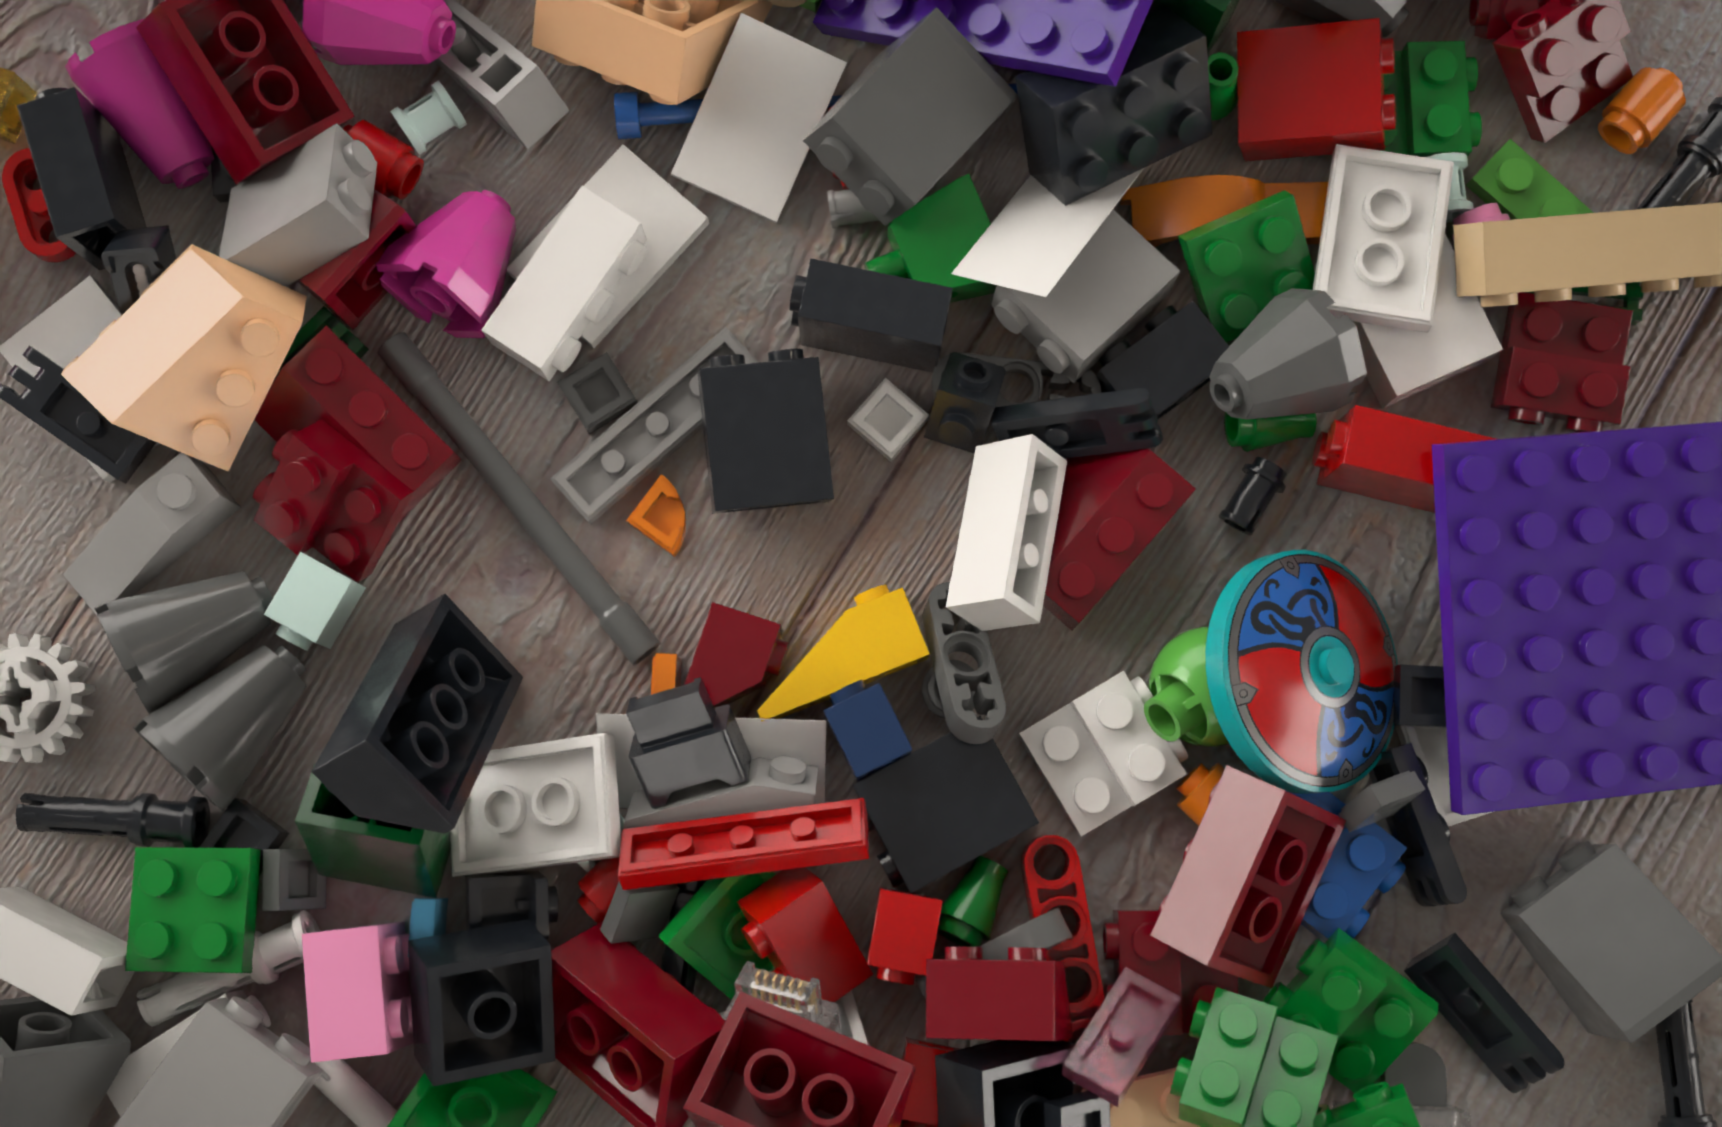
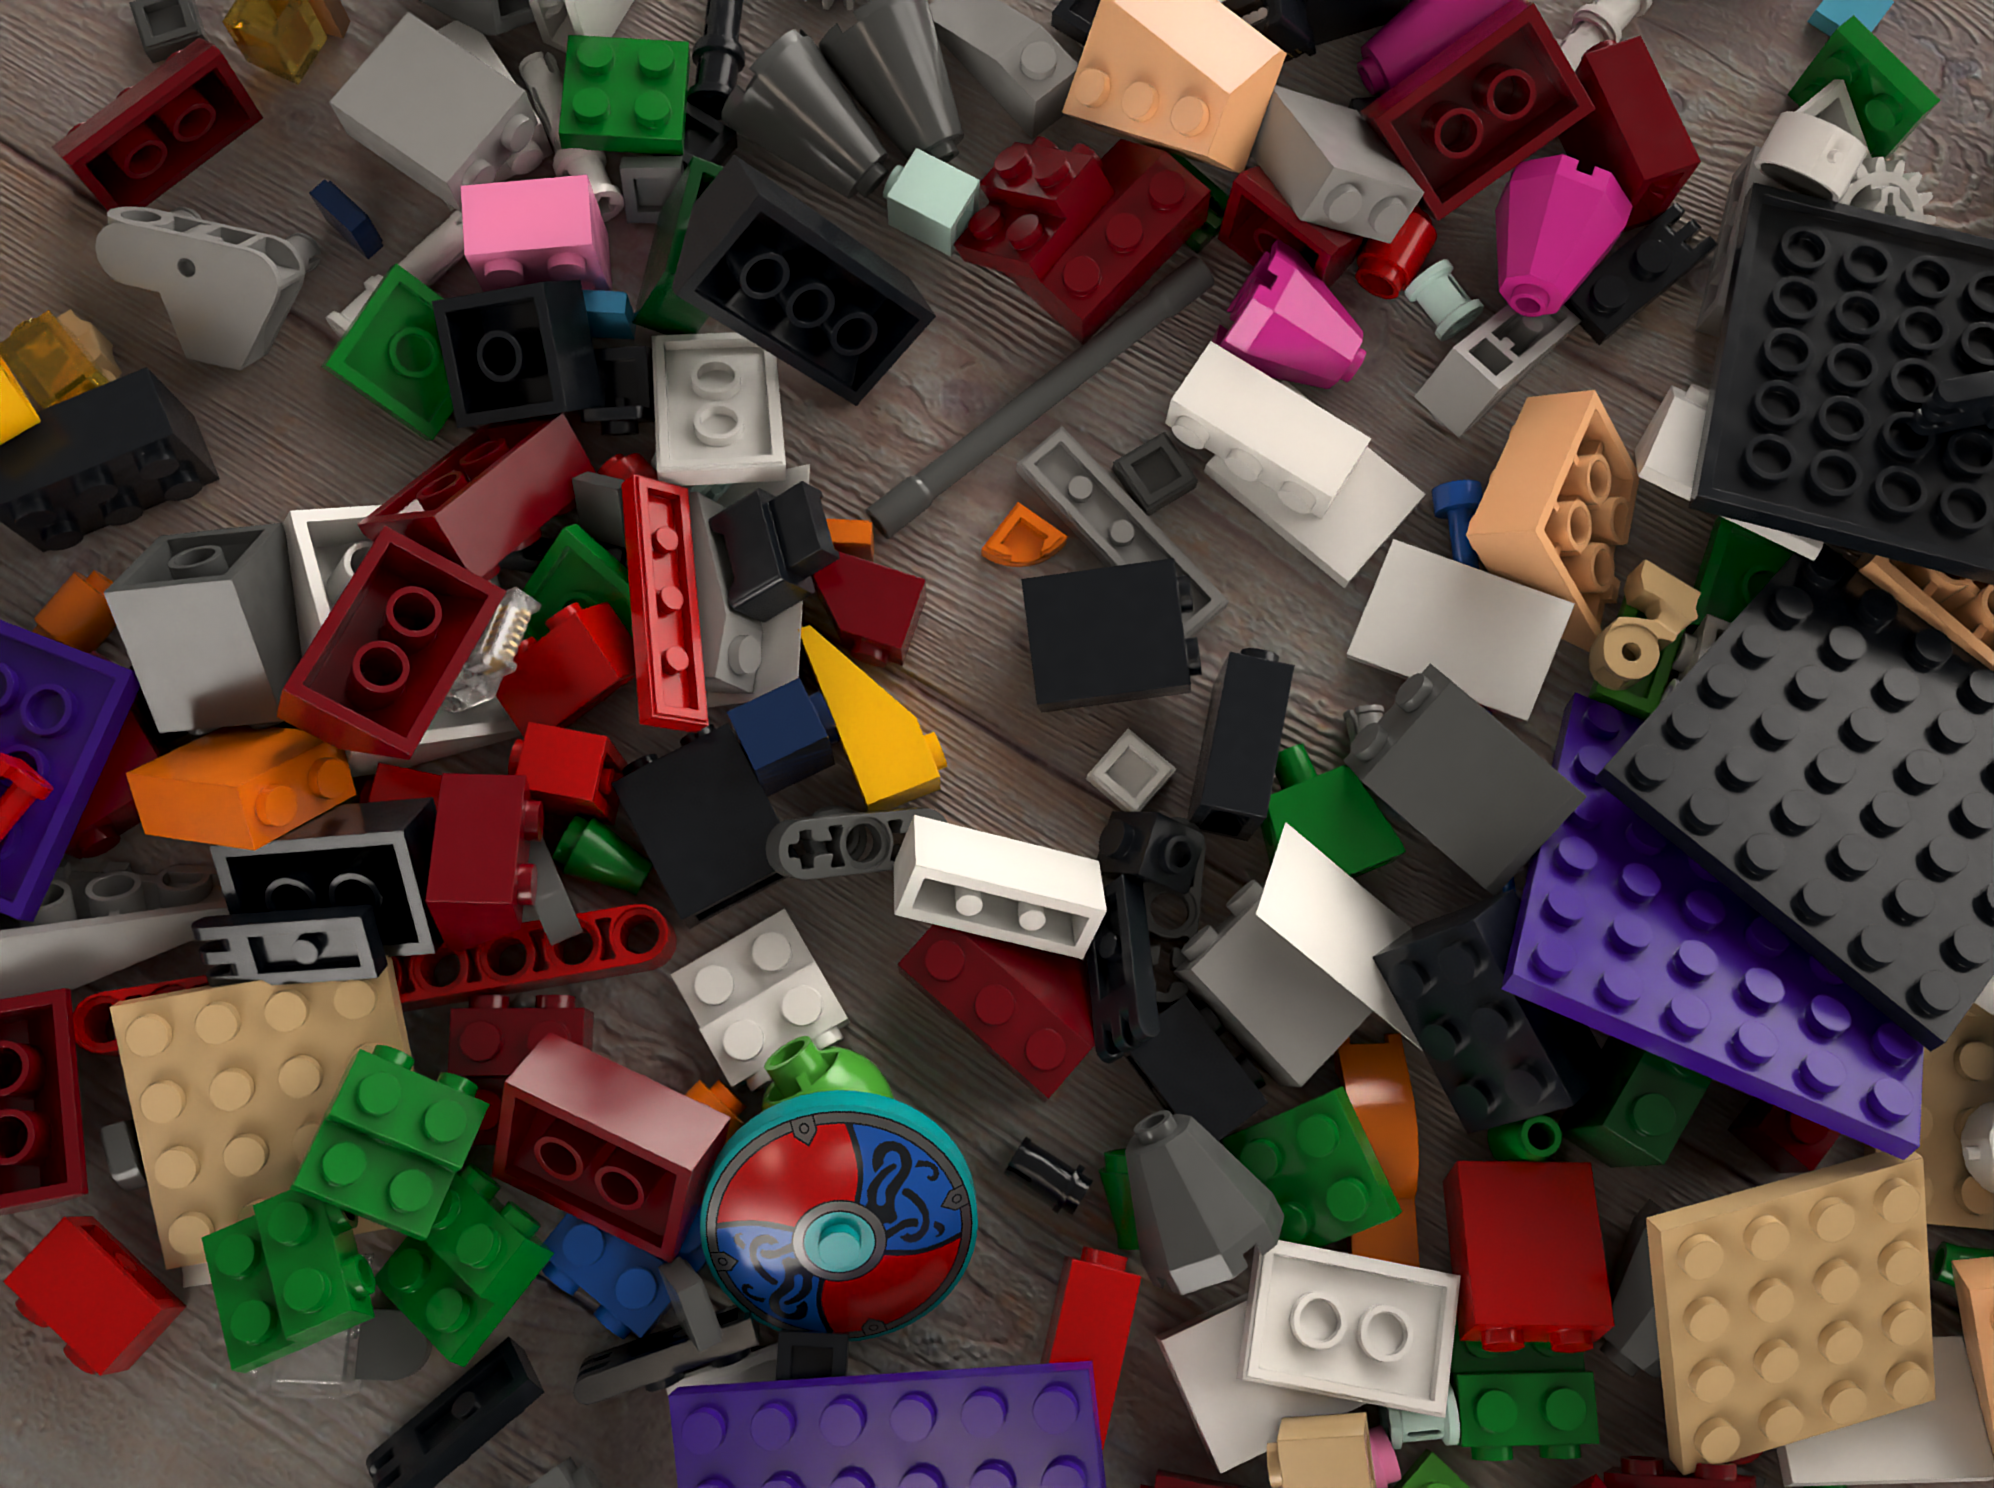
camera: 85 degrees right, 5 degrees down
clear pink plate [1062,967,1181,1107] -> none

